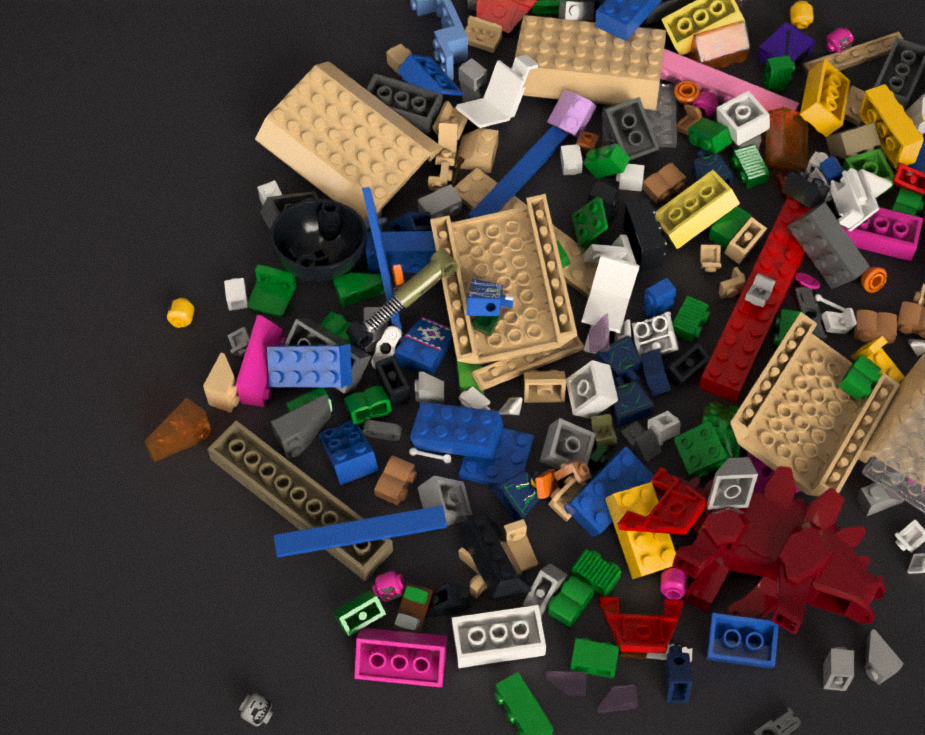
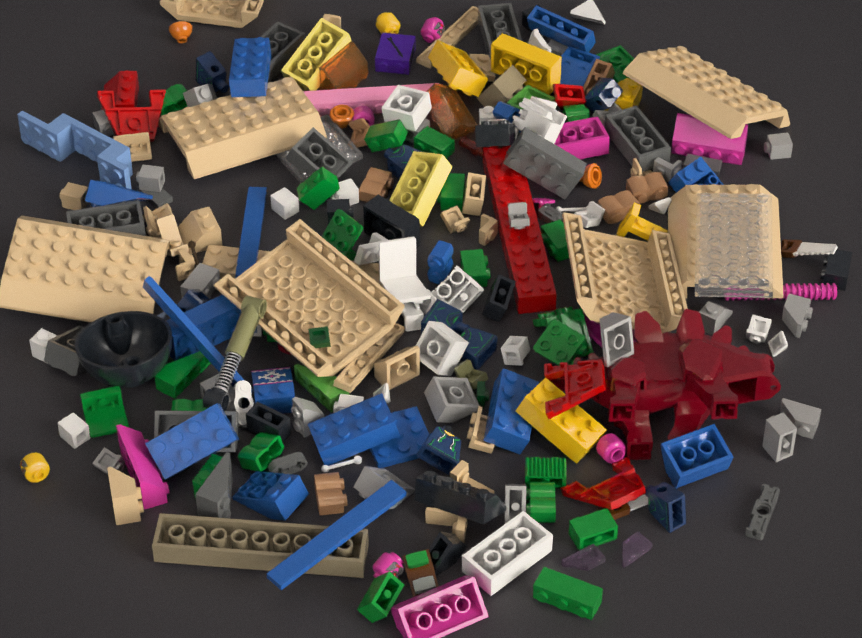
camera: 35 degrees left, 15 degrees down
clear orange slope [145,398,211,462] -> none
orange tile [389,265,405,289] -> none
white piece [456,55,539,128] -> none
blue torso [466,279,514,316] -> none
orange tile [535,469,558,499] -> none
lavender slope [547,89,597,138] -> none
medium nougat bracket [554,459,592,483] -> none
dark orange bracket [576,131,599,155] -> none
clear purple tile [589,314,610,352] -> none
dark grey slope [620,421,662,464] -> none
dark blue slope [640,348,672,396] -> none
green brick [762,55,795,93] -> none
green brick [838,354,881,401] -> none

